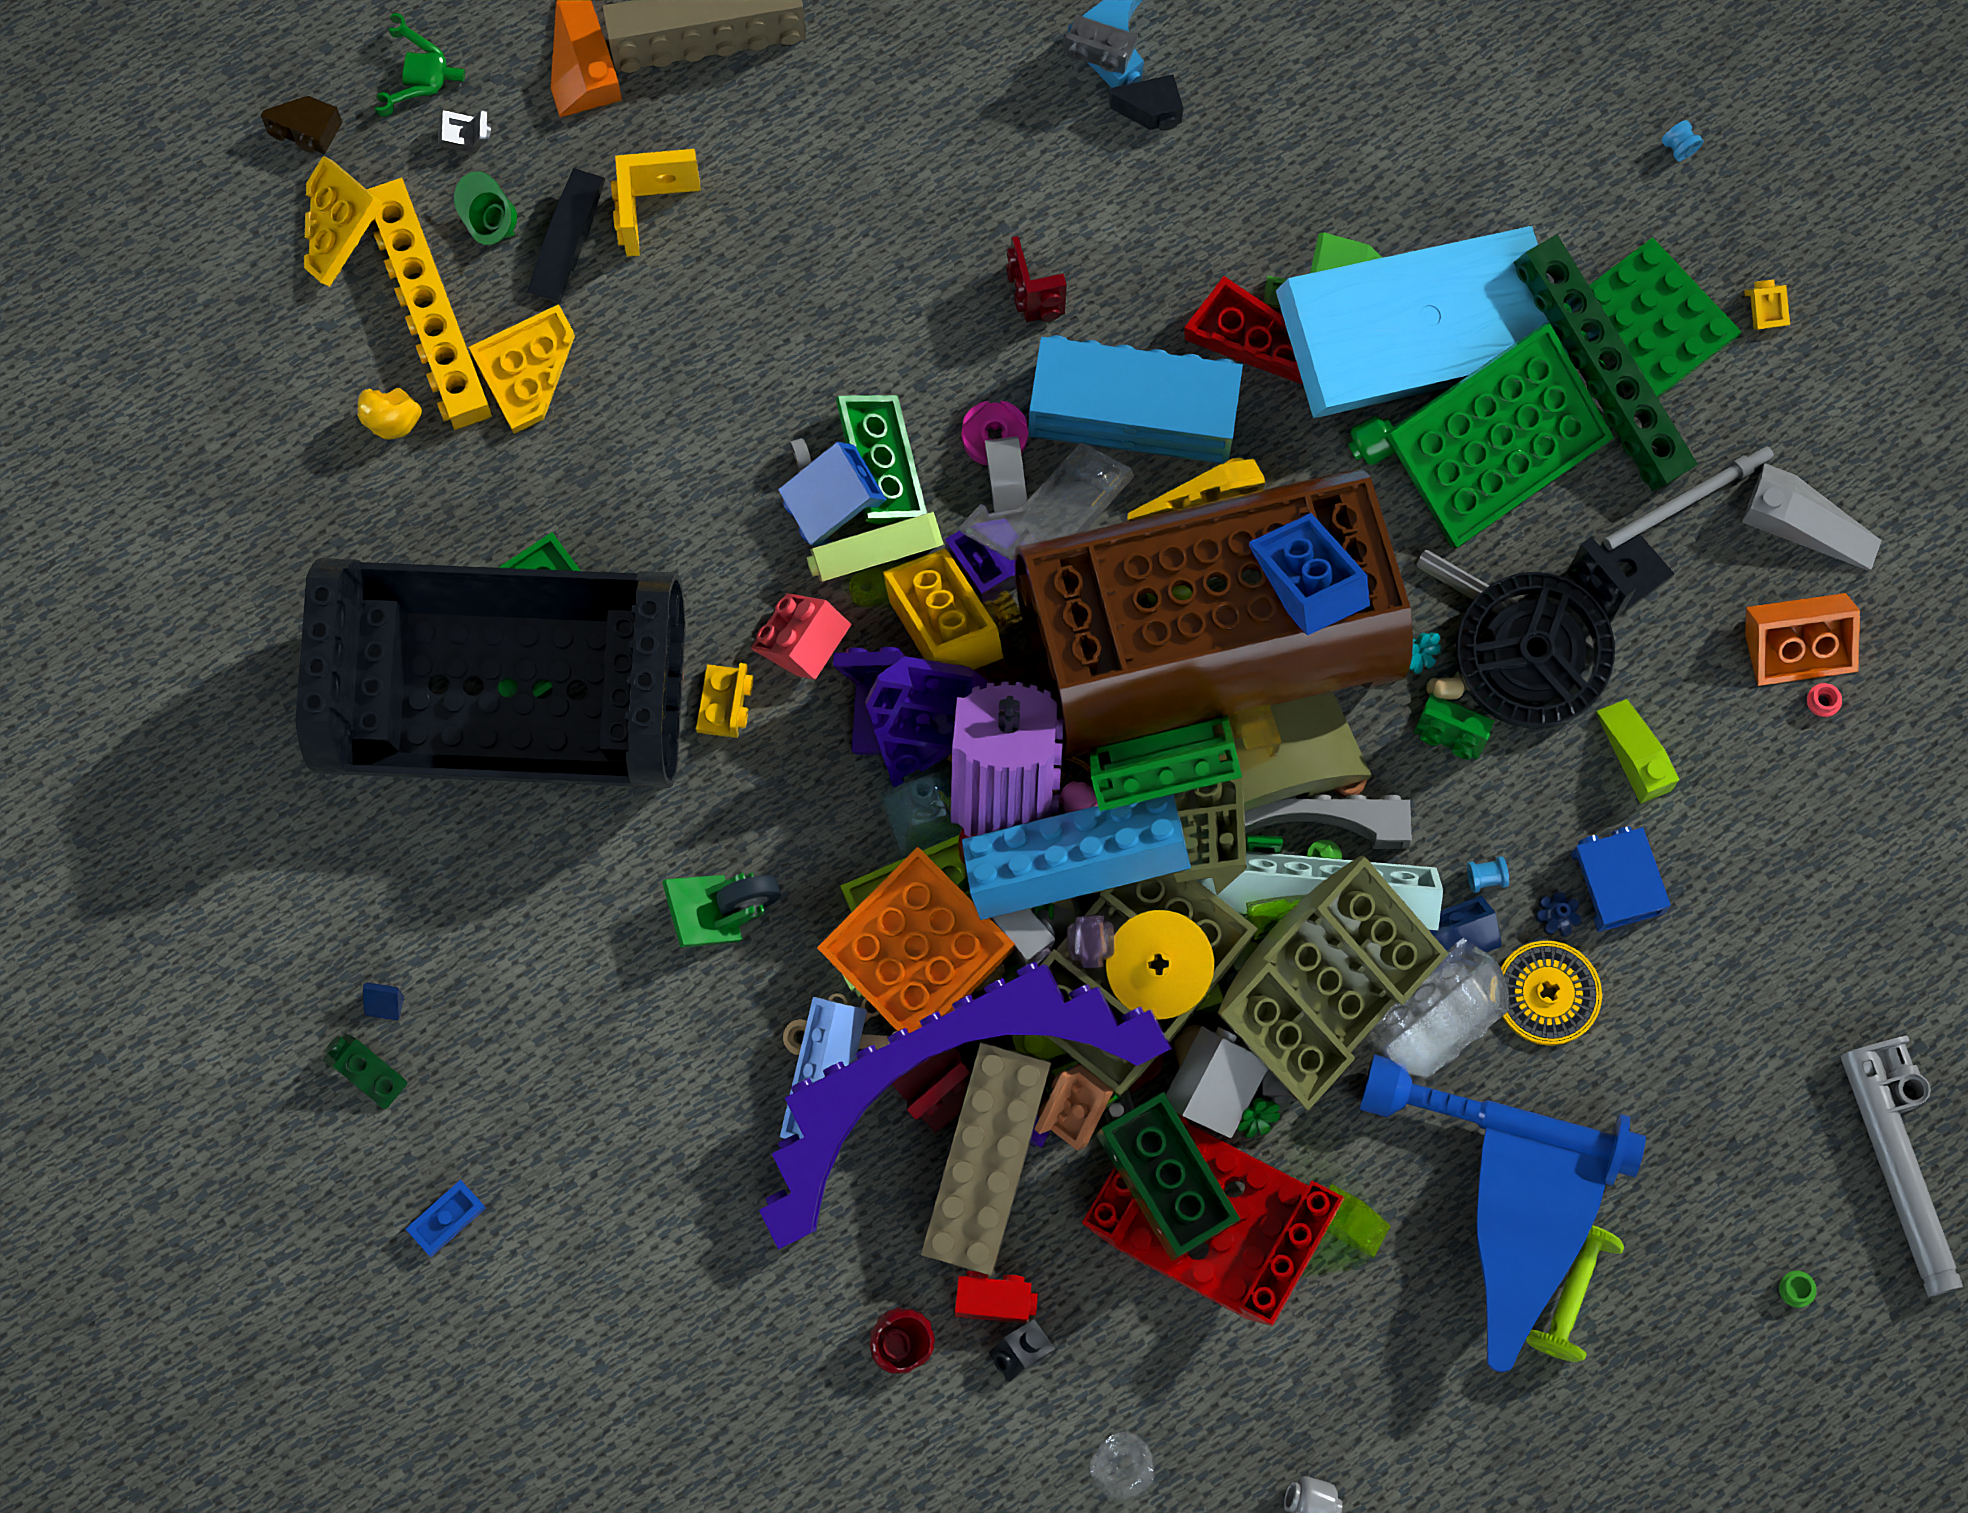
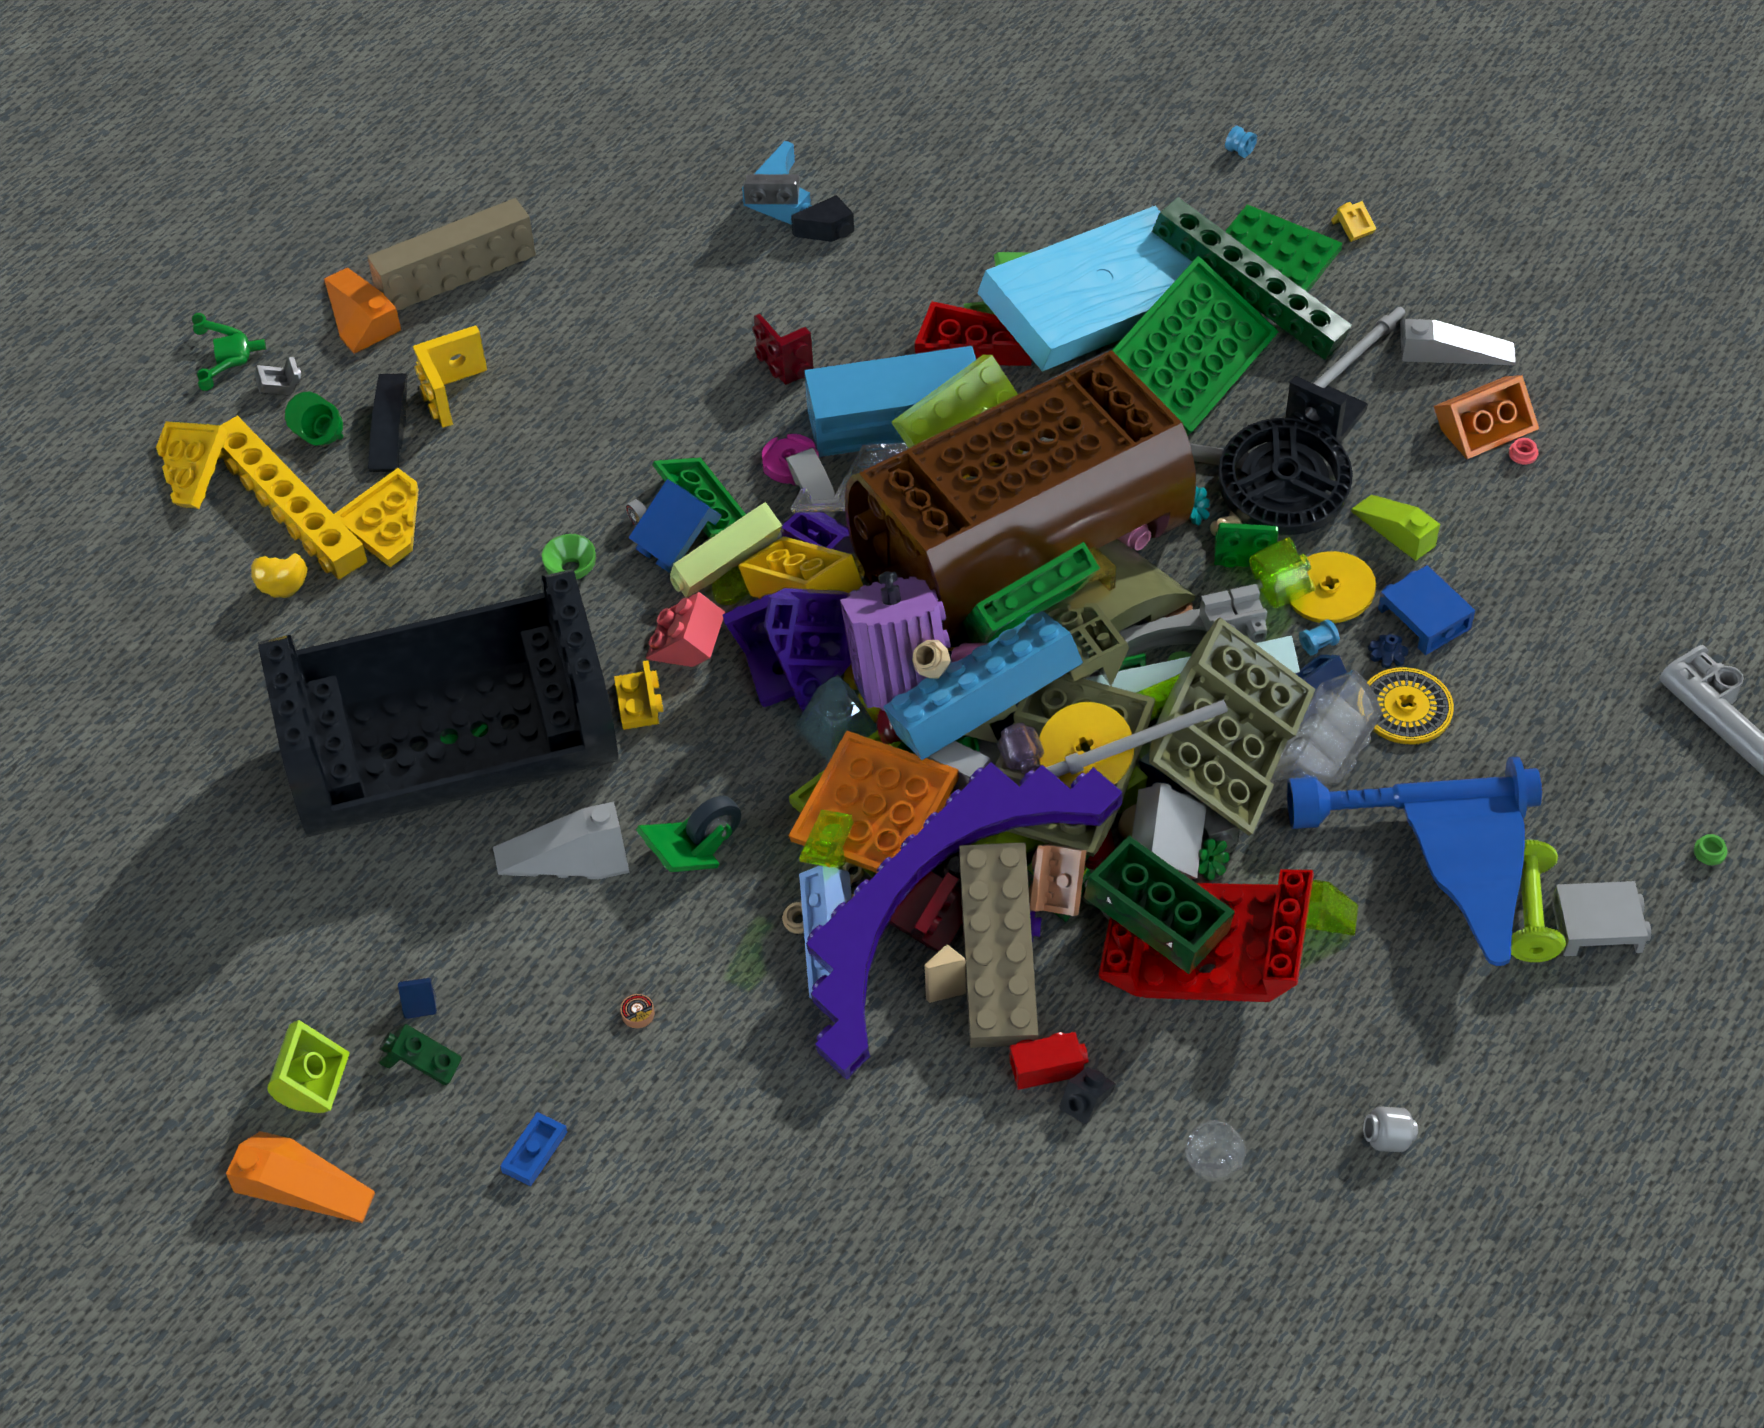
camera: 15 degrees left, 20 degrees down
dark brown slope [261,96,343,154] -> none
dark red hair [869,1307,935,1374] -> none
blue slope [1249,513,1370,636] -> none
none -> orange wedge [226,1131,375,1223]
none -> lime brick [267,1020,350,1113]
none -> light grey wedge [493,802,630,880]
none -> bright green piece [542,534,596,579]
none -> tile [620,994,655,1028]
none -> clear neon green slope [799,809,853,867]
none -> lime brick [891,355,1018,448]
none -> tan rock [912,640,951,679]
none -> tan slope [925,945,966,1003]
none -> light grey bar [1046,699,1228,777]
none -> light grey hips [1199,584,1267,643]
none -> clear neon green brick [1249,537,1315,608]
none -> yellow piece [1285,551,1376,623]
none -> light grey panel [1552,881,1651,956]

